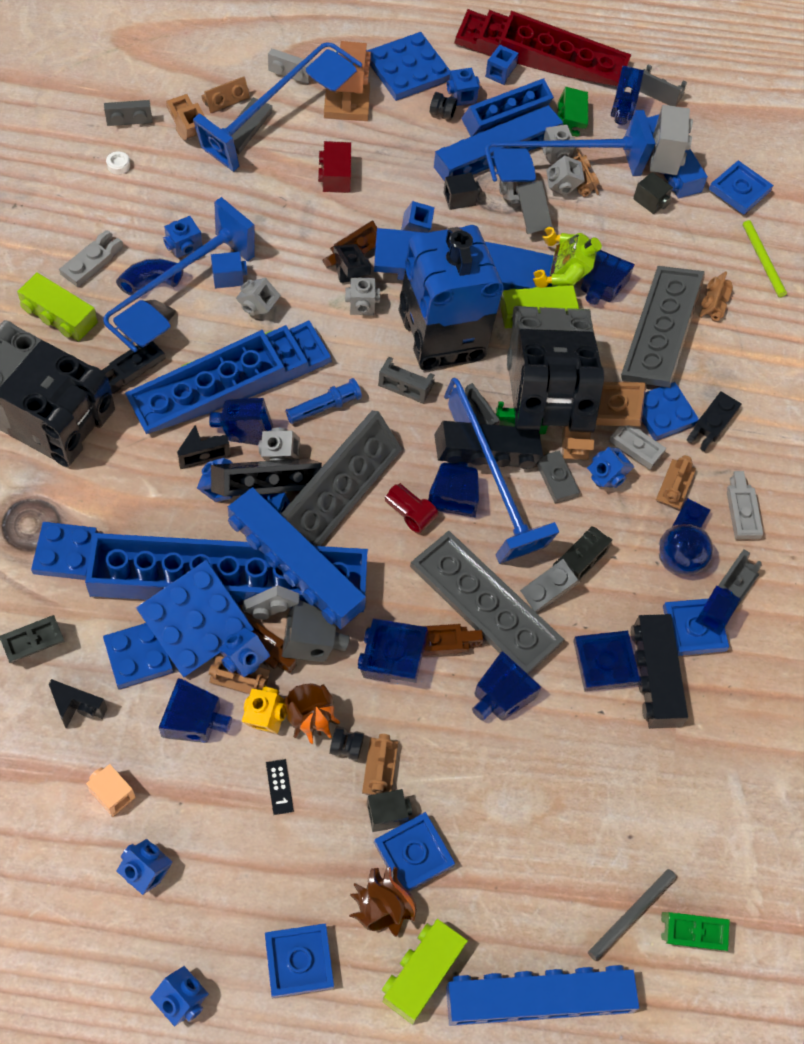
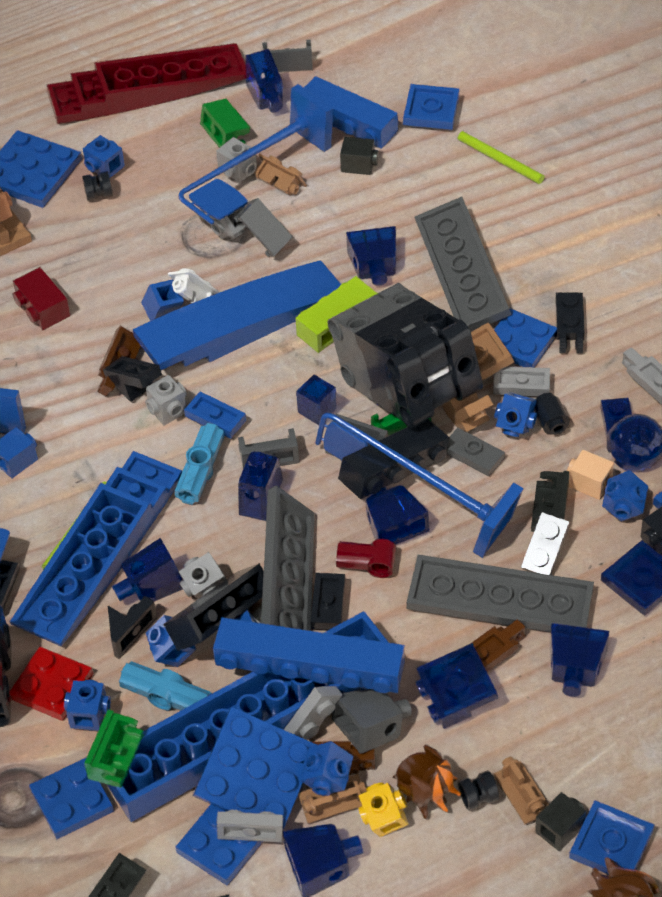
camera: 25 degrees left, 10 degrees down
light grey brick [236,278,281,316] -> none
black sticker [266,759,294,815] -> none
blue pin [285,378,362,425] -> none
piece [398,225,504,371] -> none
blue brick [434,105,563,182] -> none
black brick [443,173,480,210] -> none
blue brick [461,78,554,137] -> none
blue brick [485,45,519,85] -> none
lime torso [533,227,602,288] -> none
light grey brick [546,155,585,195] -> none
light grey brick [650,105,693,175] -> none
medium nougat hinge [656,455,696,510] -> none
medium nougat hinge [699,271,733,321] -> none
none -> red plate [10,646,93,721]
none -> blue brick [64,680,111,731]
none -> green hinge [84,710,144,788]
none -> dark azure piece [119,661,212,711]
none -> white hinge [168,268,220,304]
none -> dark azure piece [175,423,225,505]
none -> blue plate [184,391,246,439]
none -> light grey plate [217,810,283,842]
none -> clear blue torso [238,451,283,521]
none -> clear blue brick [296,374,337,425]
none -> black plate [310,573,346,630]
none -> black brick [534,393,570,435]
none -> light nougat brick [567,450,614,500]
none -> blue brick [602,470,648,522]

